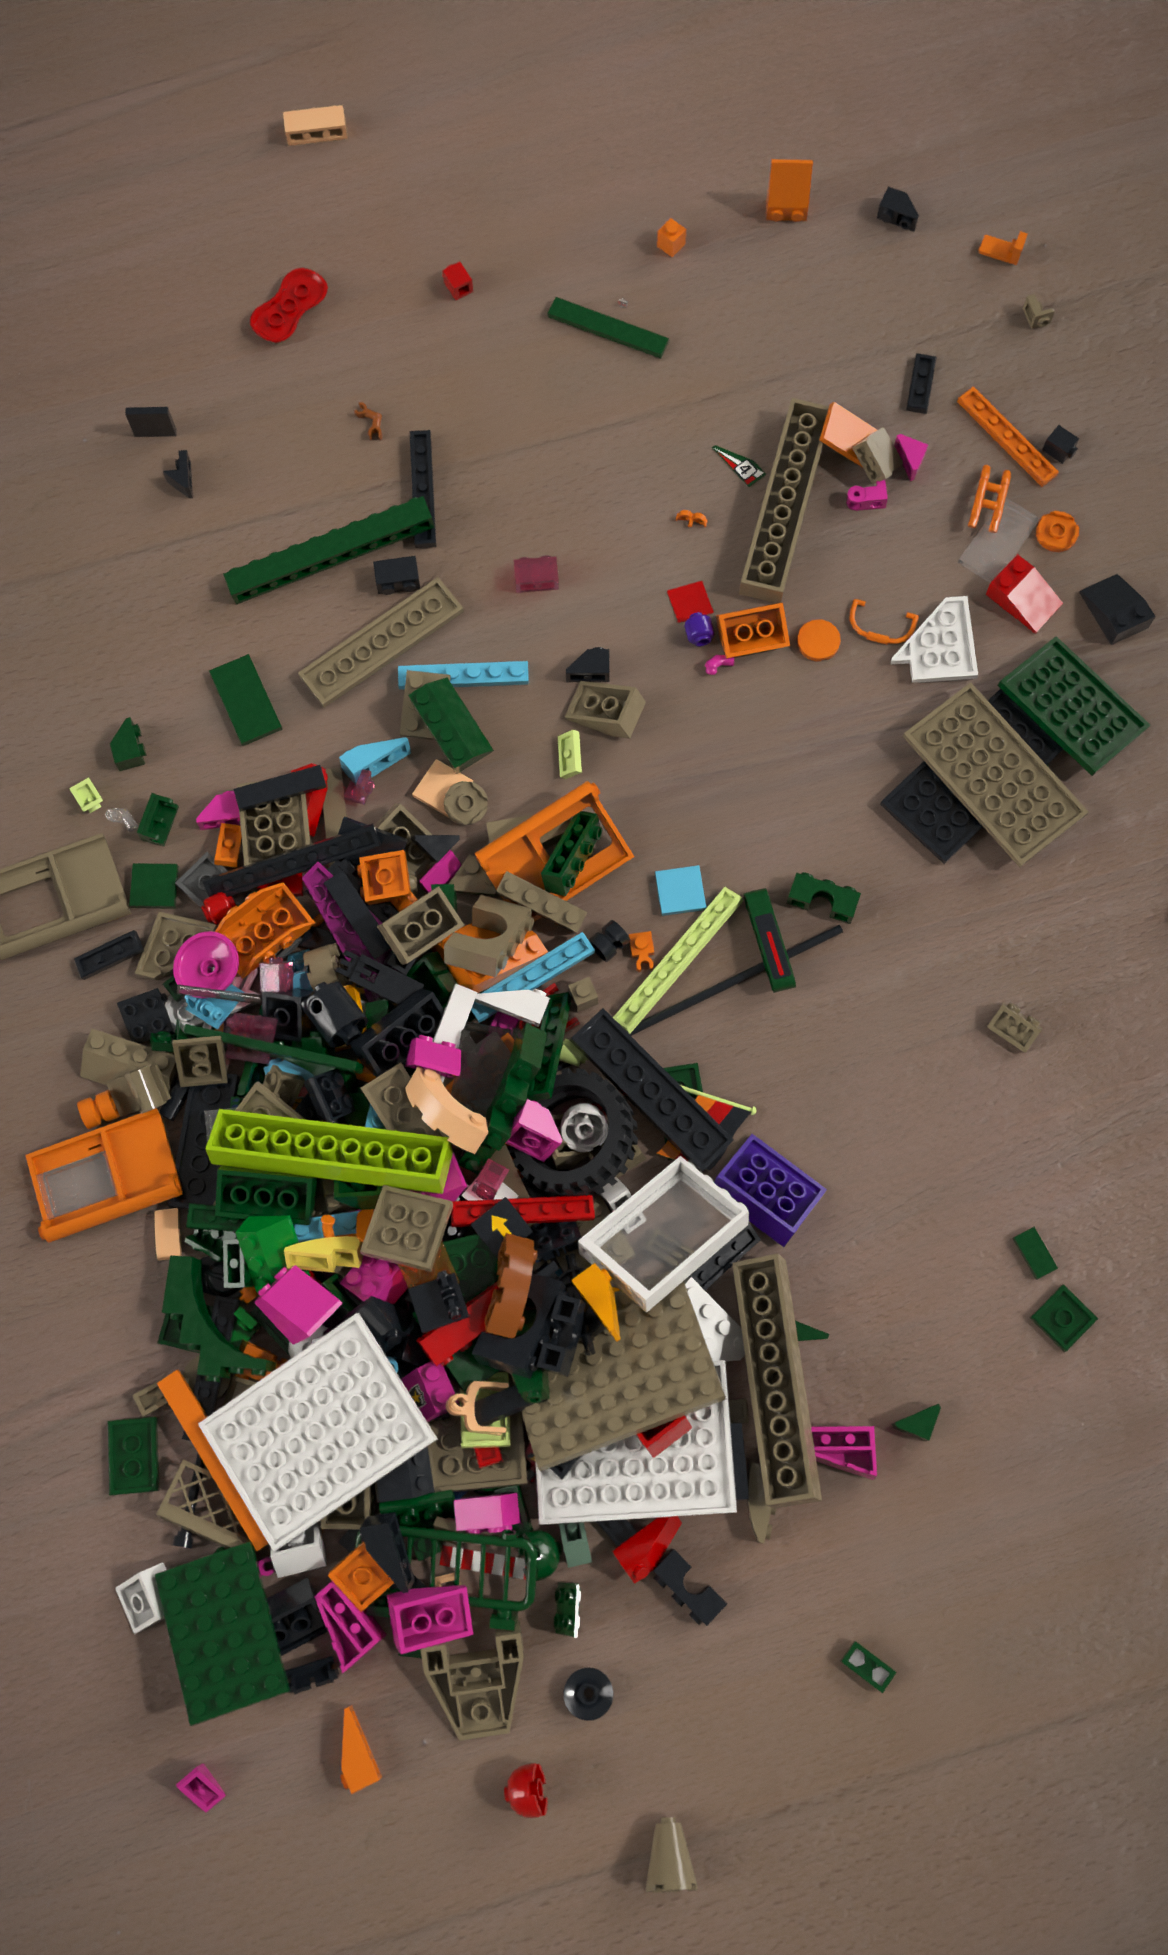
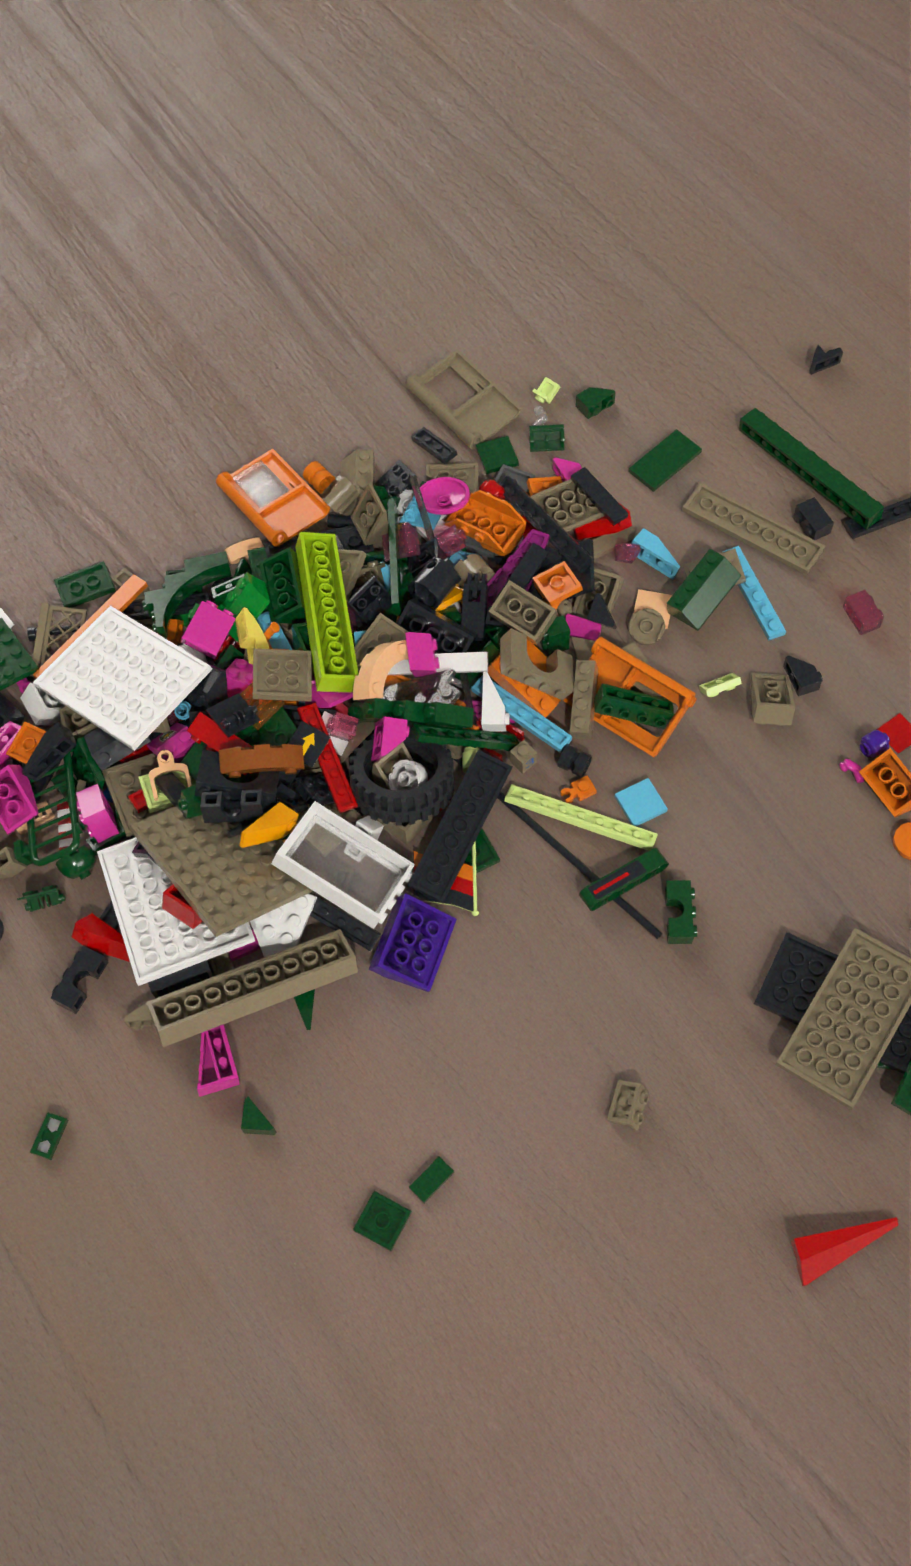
camera: 75 degrees right, 10 degrees down
black tile [125,407,177,437] -> none
sand green slope [559,1522,592,1568] -> none

